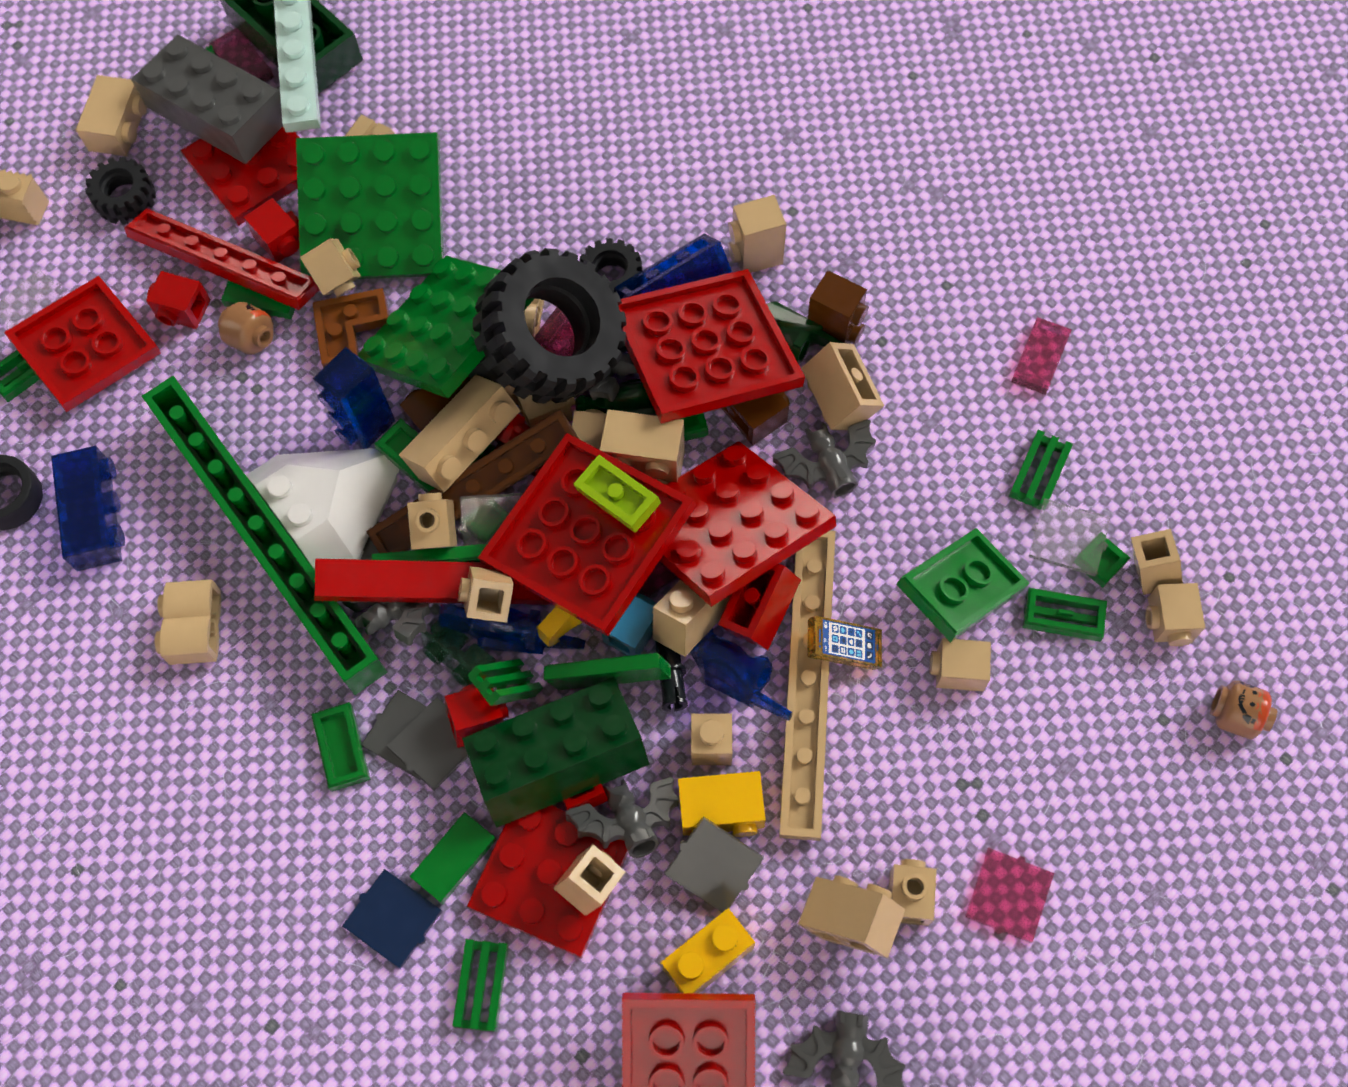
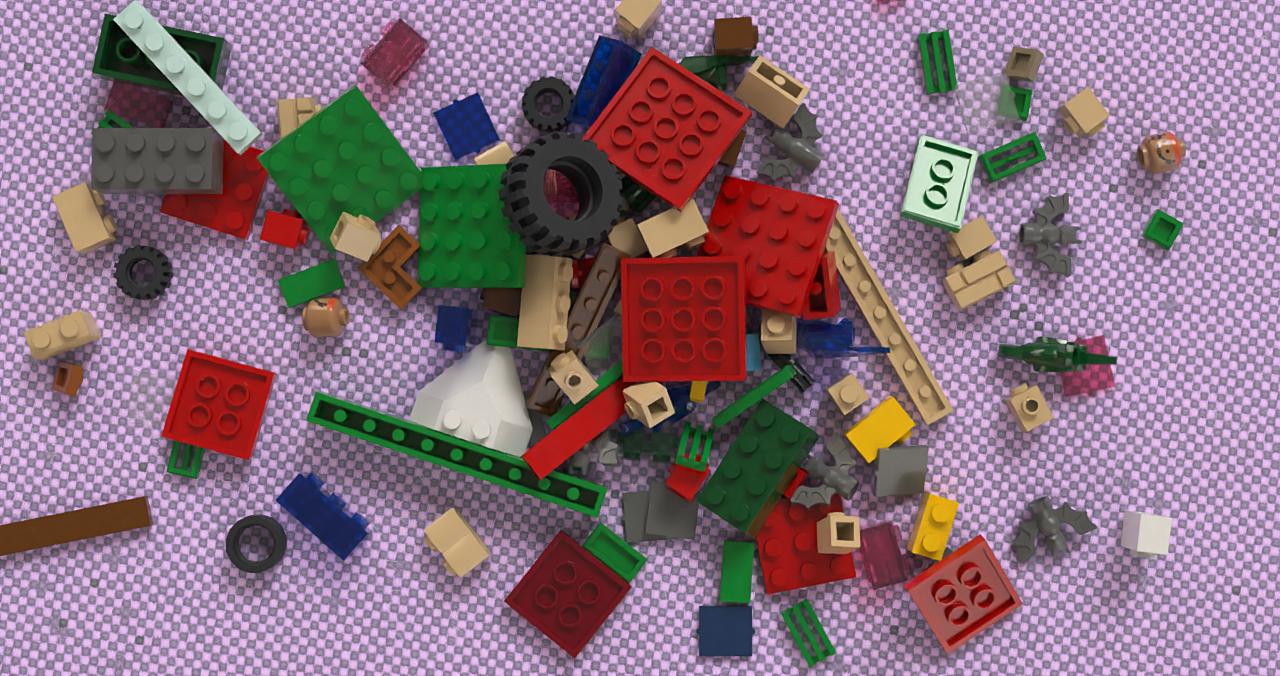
camera: 35 degrees left, 20 degrees up
red tile [124,208,320,310] -> none
red brick [146,271,211,330] -> none
lime plate [573,455,661,533] -> none
tan brick [798,875,905,958] -> none
tile [807,616,882,670] -> none
tan brick [1131,529,1183,595] -> none
none -> clear pink brick [360,18,430,90]
none -> clear blue piece [433,92,500,161]
none -> dark red plate [504,529,632,659]
none -> clear pink brick [859,519,911,590]
none -> tan brick [941,249,1016,311]
none -> dark green animal [998,336,1118,372]
none -> dark tan plate [1004,46,1044,82]
none -> dark grey animal [1019,193,1082,278]
none -> green tile [1141,209,1184,251]

